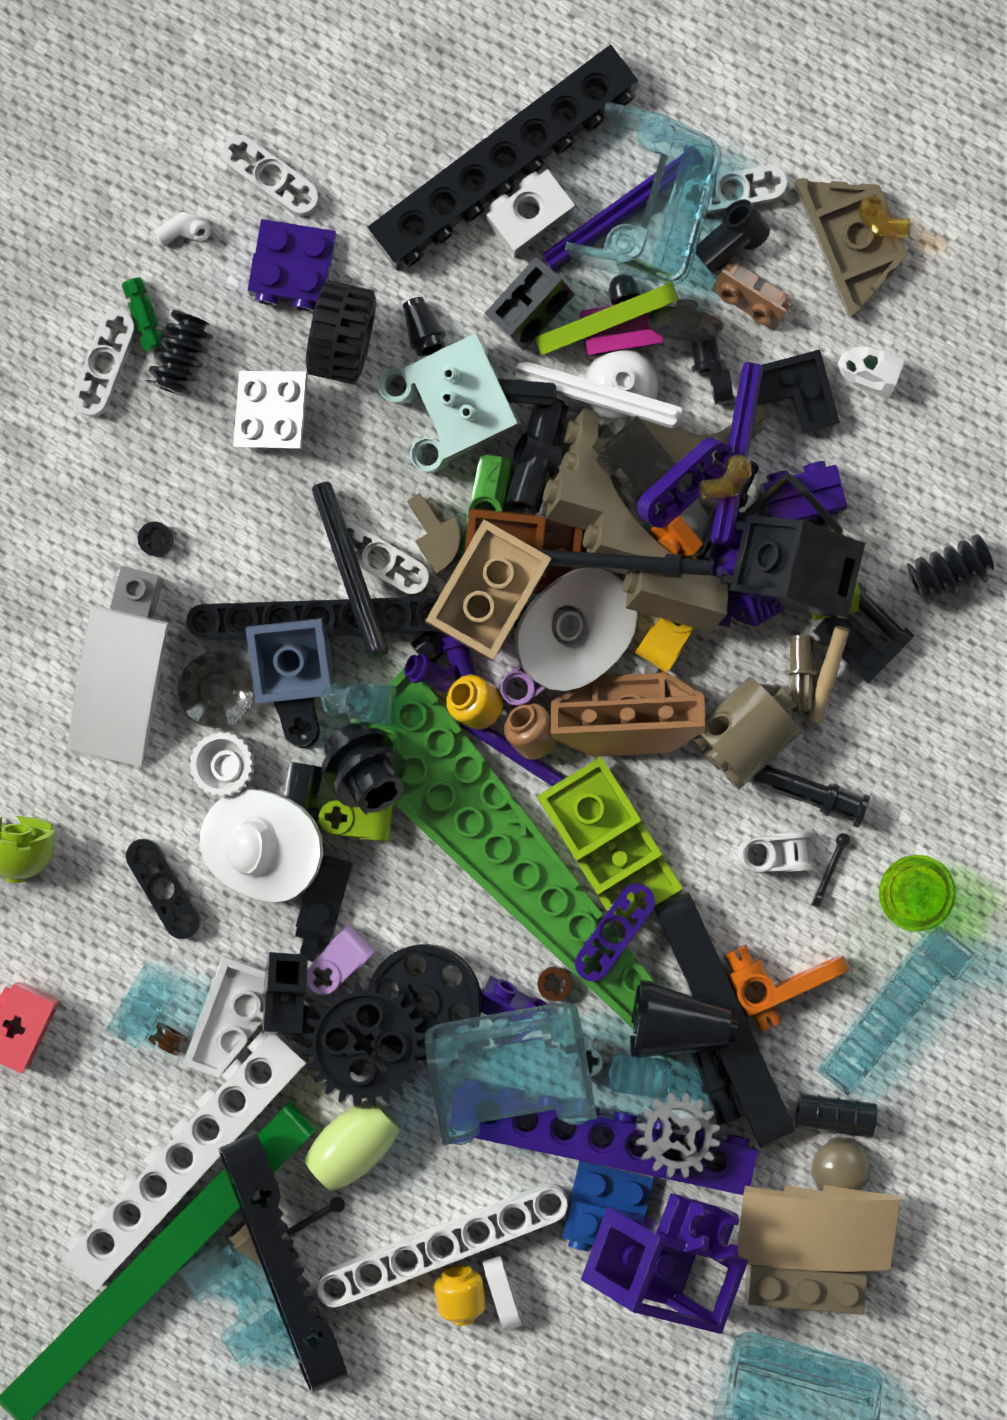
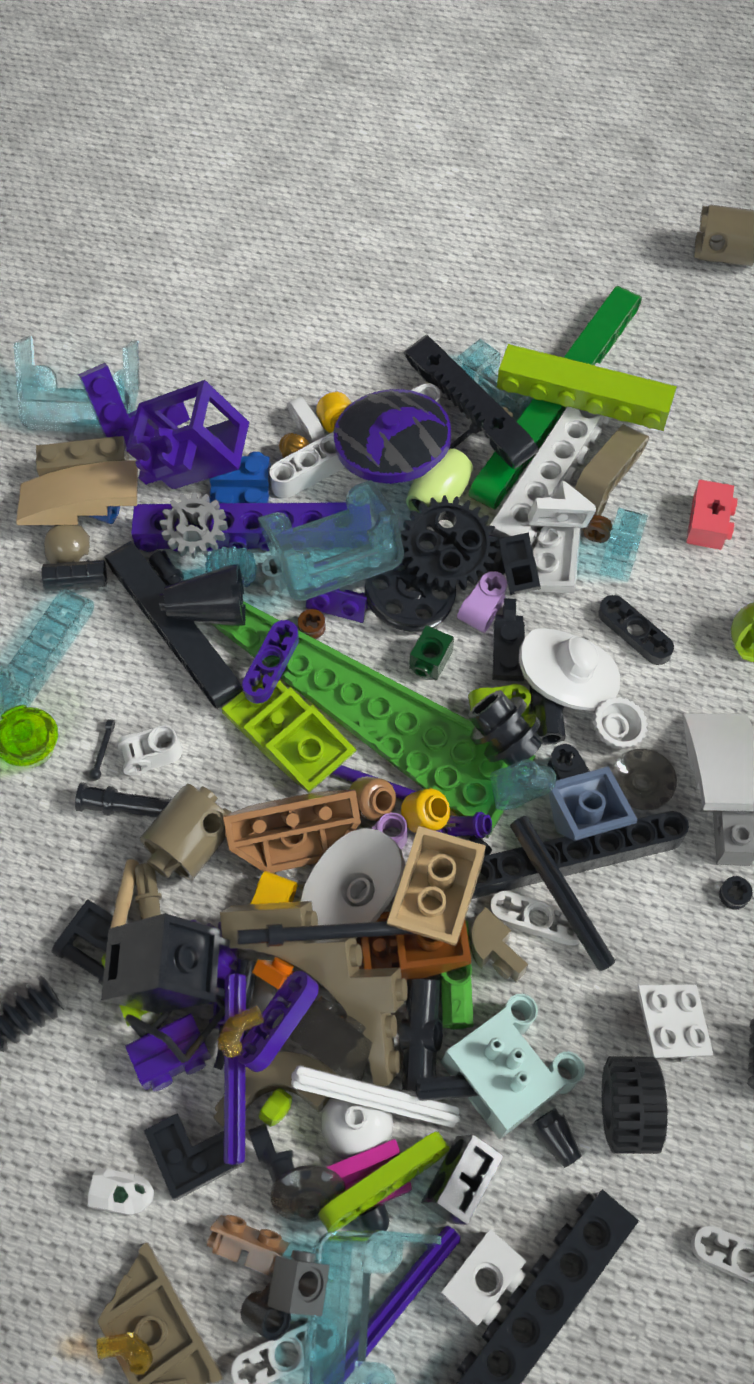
camera: 170 degrees right, 25 degrees down
dark purple plate [247,219,336,312] -> none
orange piece [724,944,850,1032] -> none
none -> dark purple plate [78,363,190,447]
none -> lime tile [258,1088,292,1127]
none -> dark grey brick [268,1250,330,1317]
none -> pearl gold piece [279,433,309,458]
none -> dish [334,389,451,484]
none -> dark green brick [409,625,454,680]
none -> lime brick [497,344,677,431]
none -> white slope [528,481,596,528]
none -> dark tan beam [575,424,649,516]

